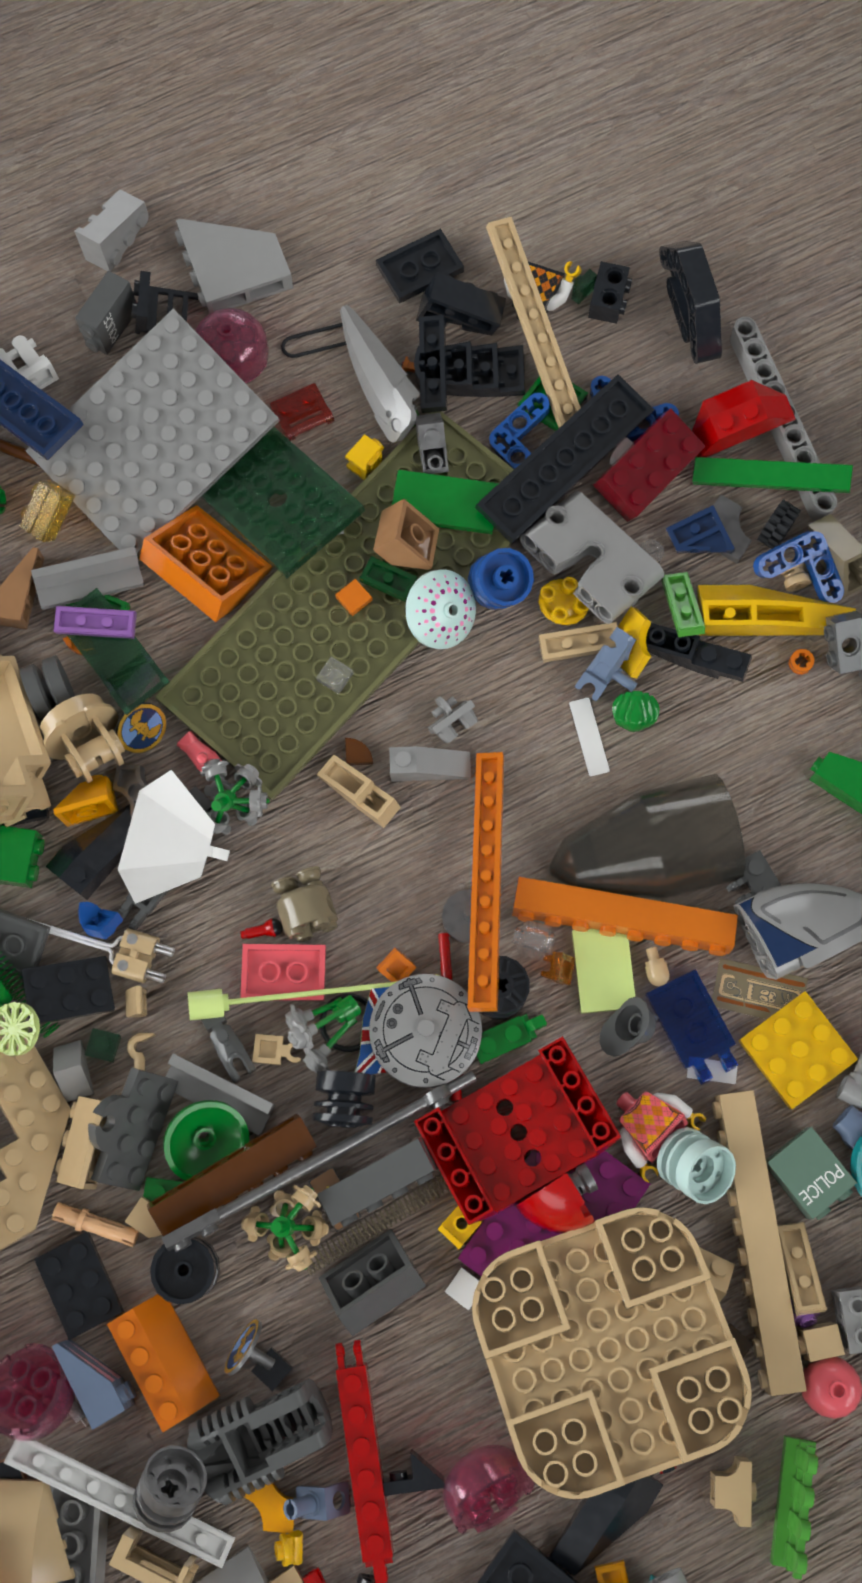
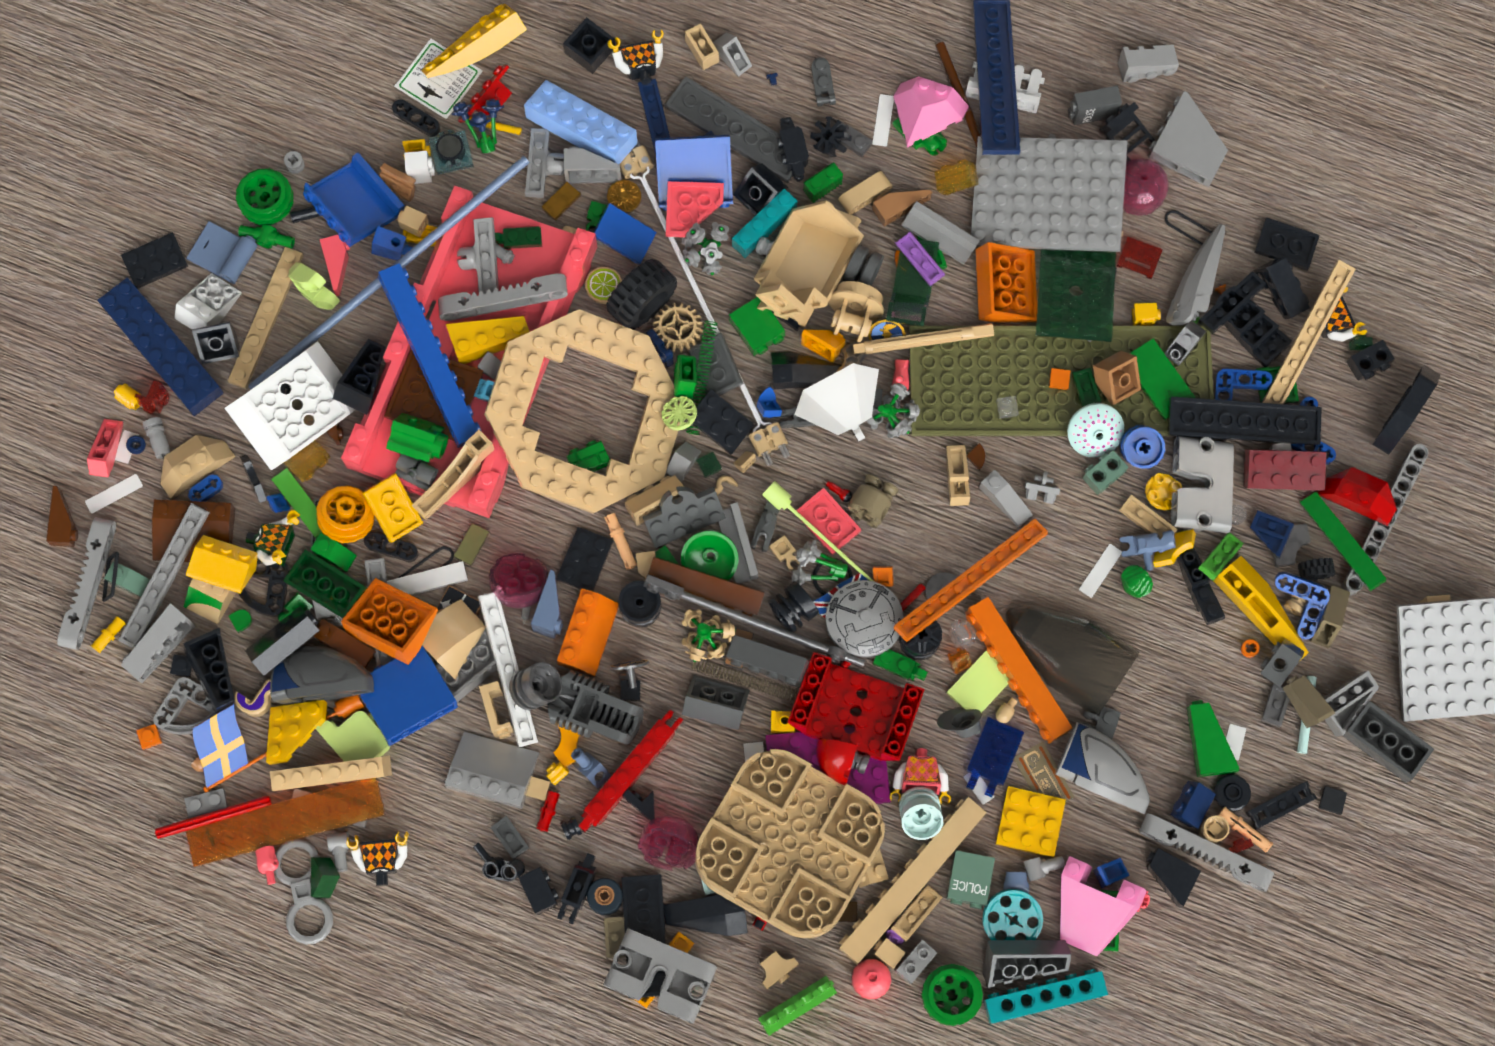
camera: 45 degrees right, 0 degrees up
none -> tan piece [852,323,994,355]
none -> sand green brick [1083,450,1129,496]

